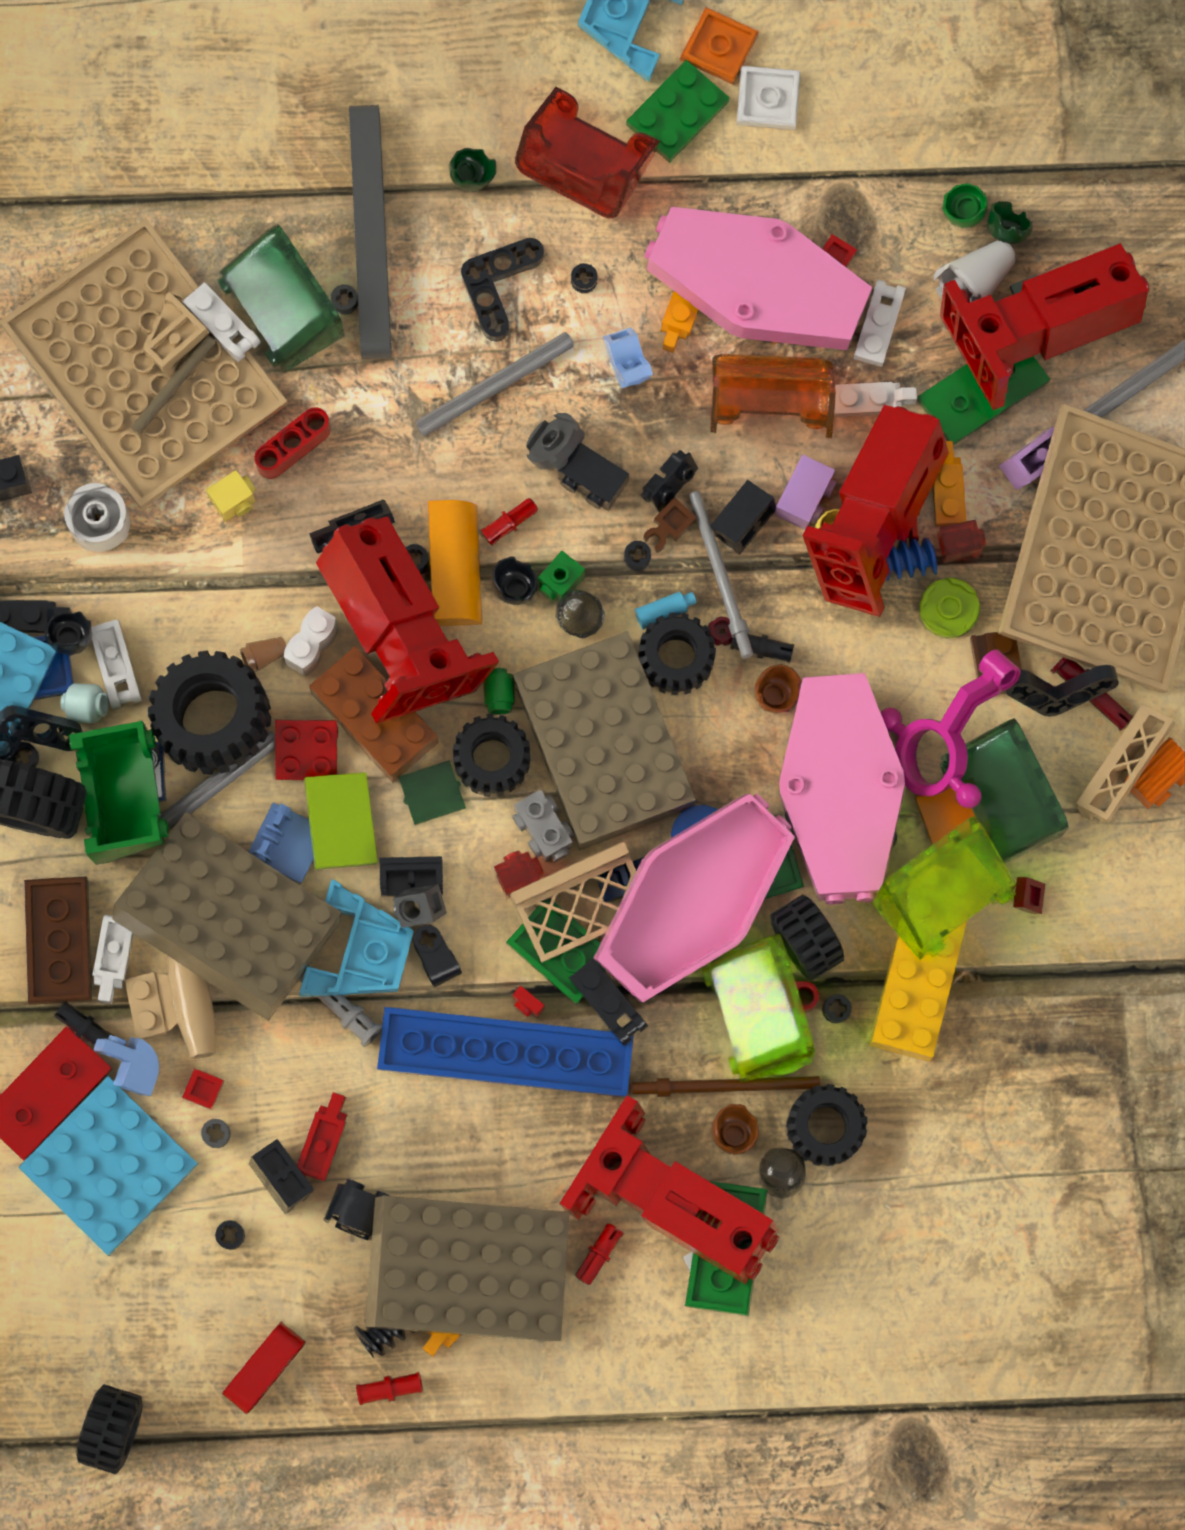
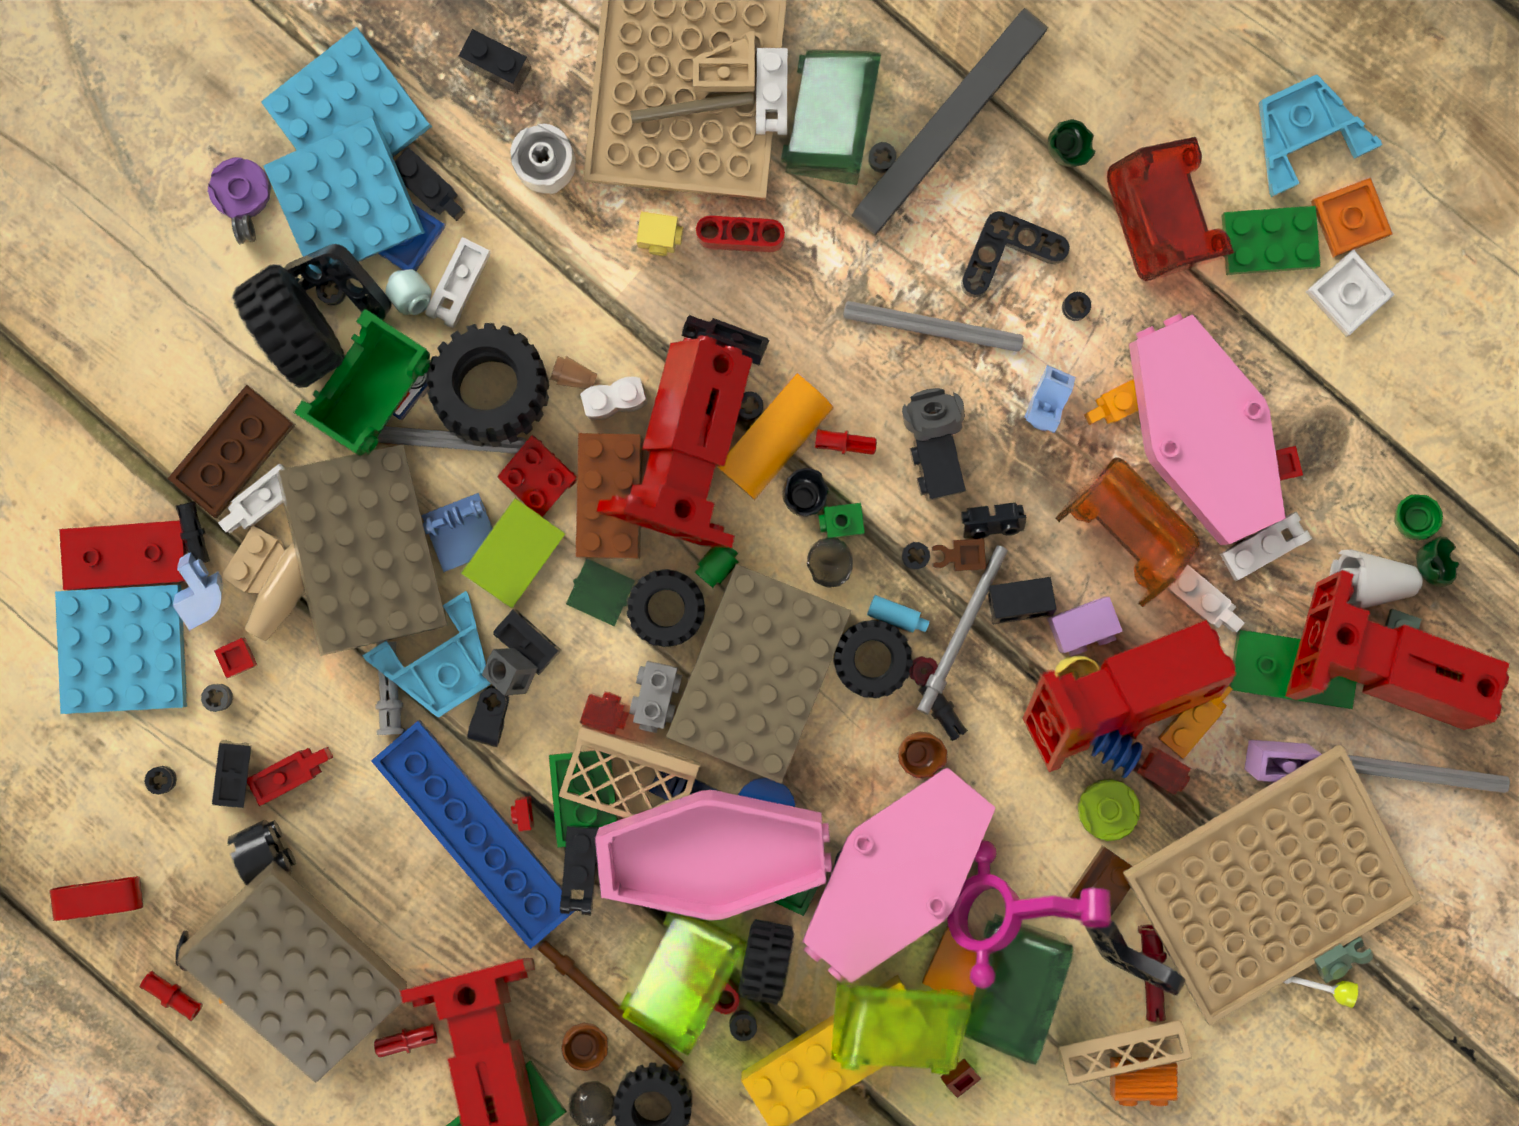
camera: 50 degrees right, 10 degrees up
black hair [45,611,92,656] -> none

